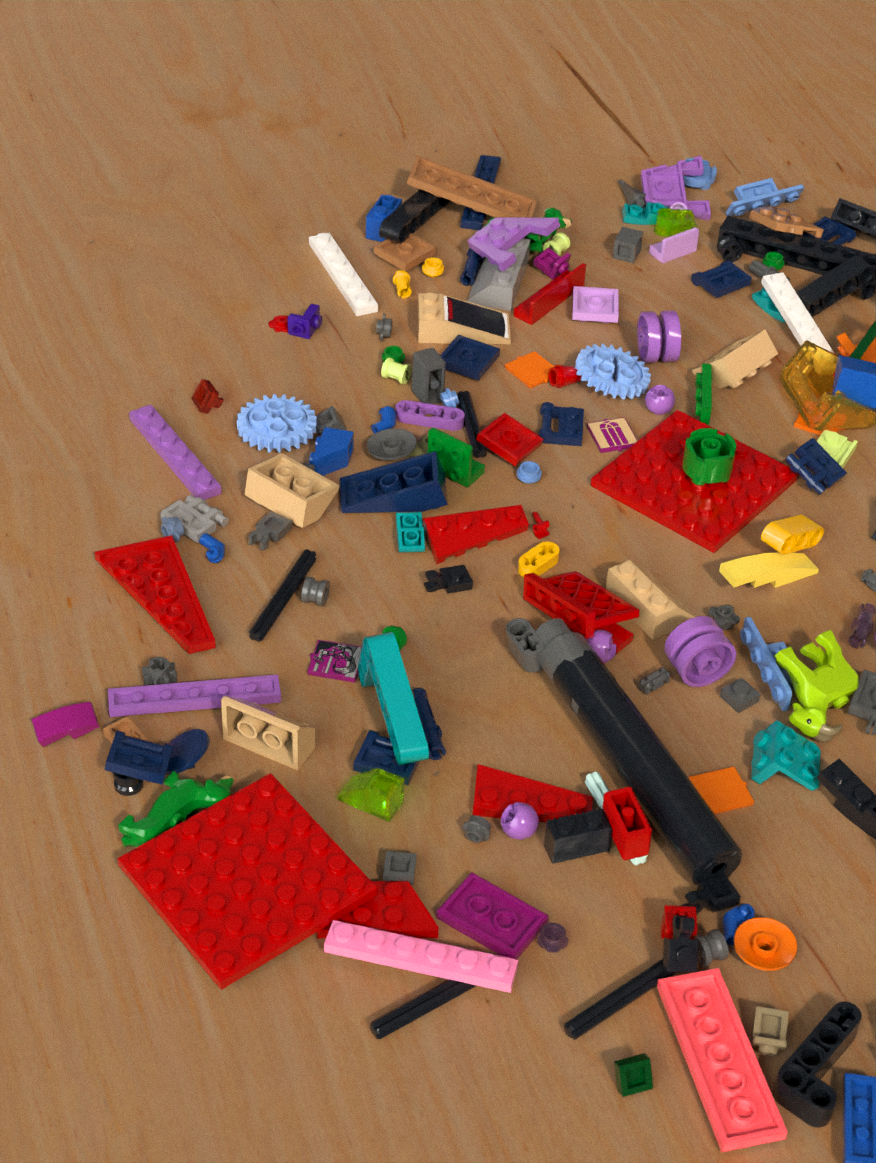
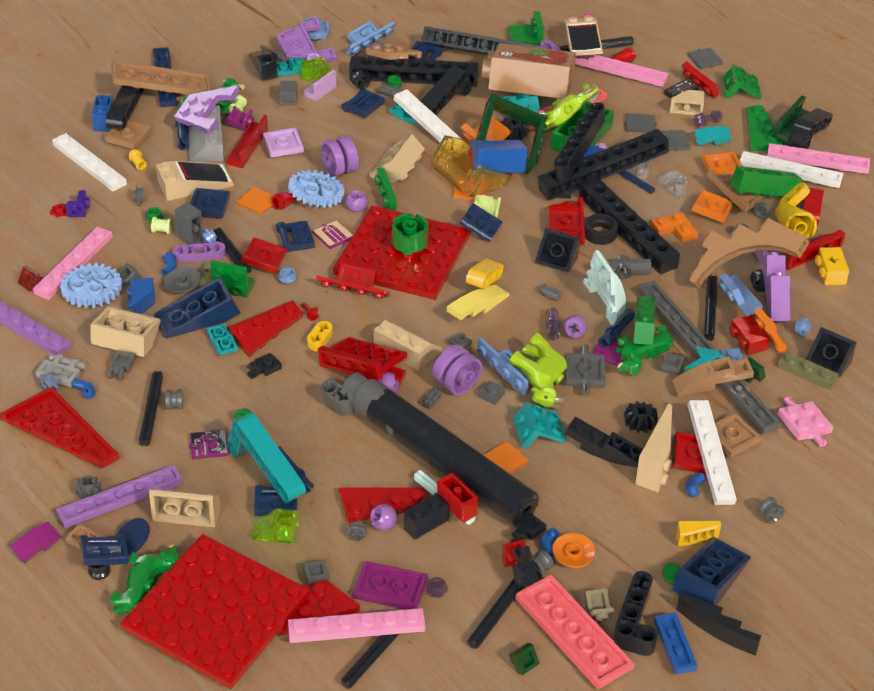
camera: 20 degrees left, 0 degrees up
yellow plate [422,257,444,277] -> none
none -> bright pink plate [33,227,113,300]
none -> black slope [249,50,277,81]
none -> red bracket [316,263,390,299]

